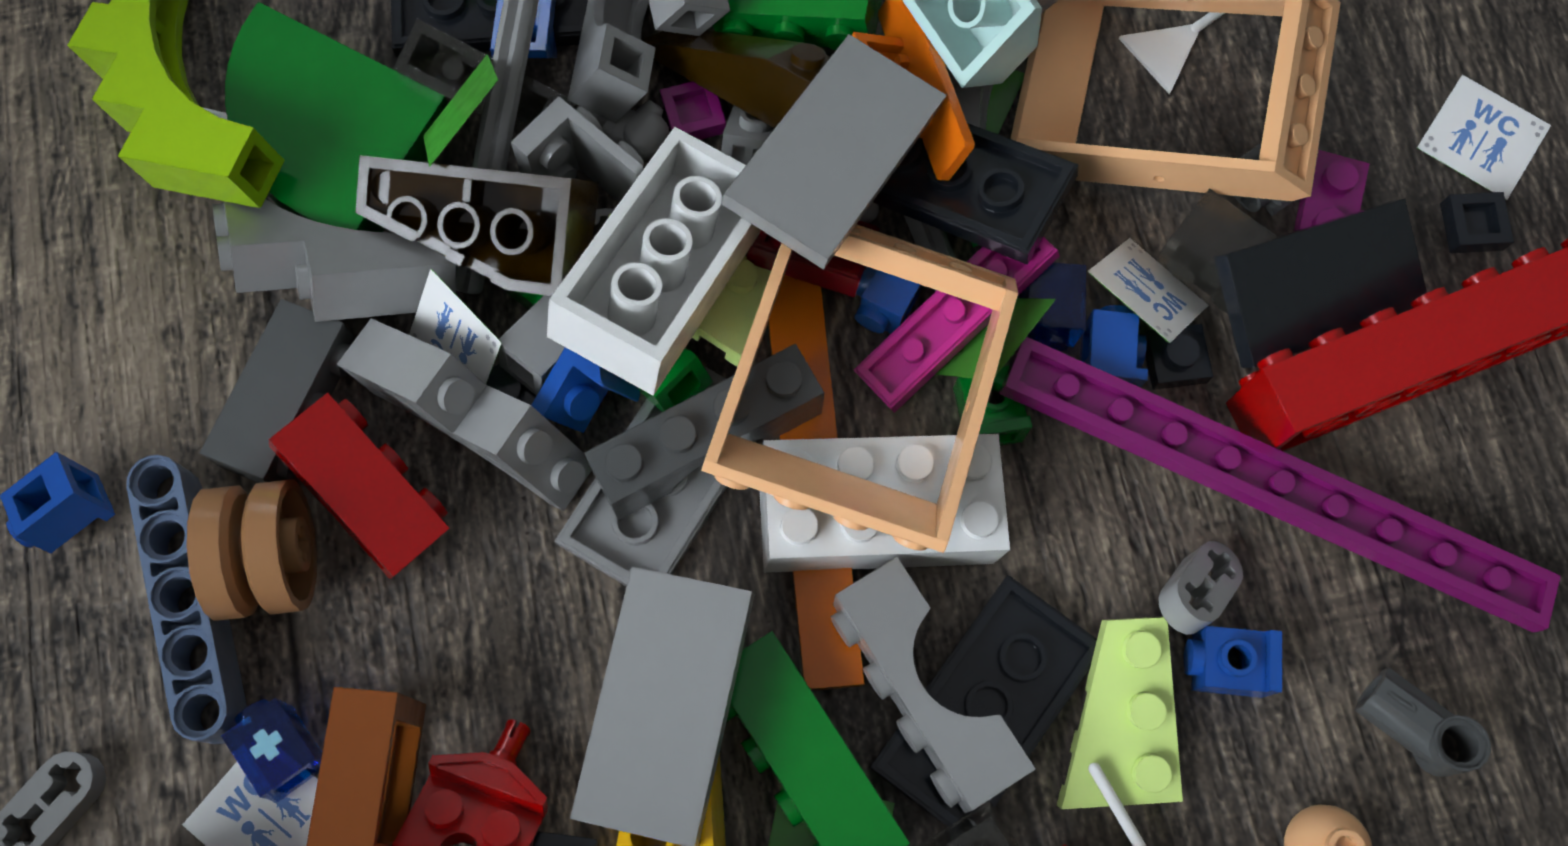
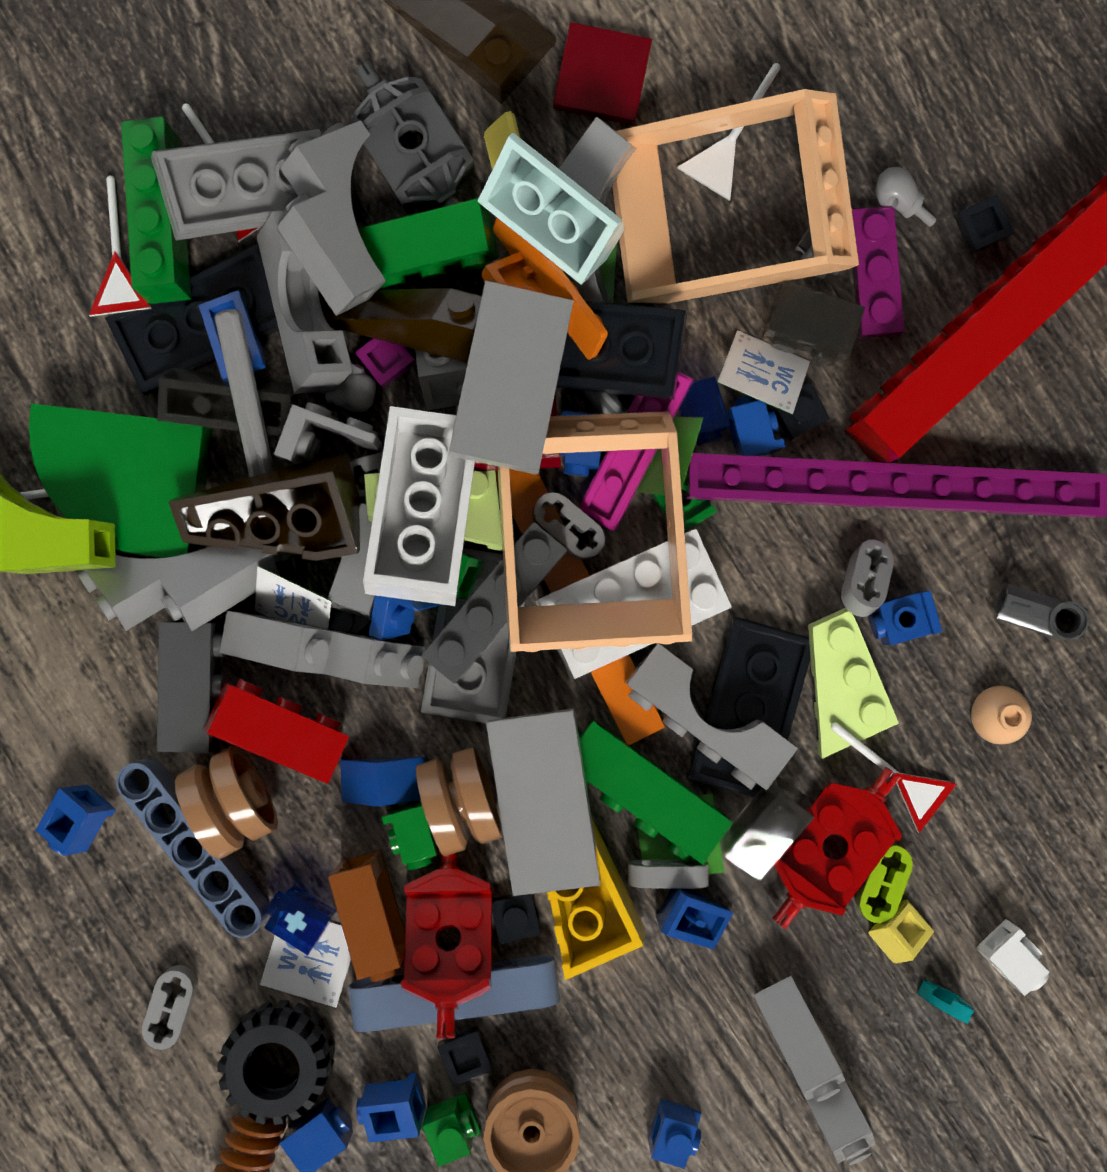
camera: 25 degrees left, 15 degrees up
bright green sticker [423,54,498,167] -> none
black tile [1214,198,1427,368] -> none
white sticker [1417,74,1551,200] -> none
none -> blue slope [340,756,425,807]
none -> green brick [382,801,439,870]
none -> medium nougat wheel [416,746,503,856]
none -> light grey beam [532,492,605,560]
none -> light grey piece [875,167,936,227]

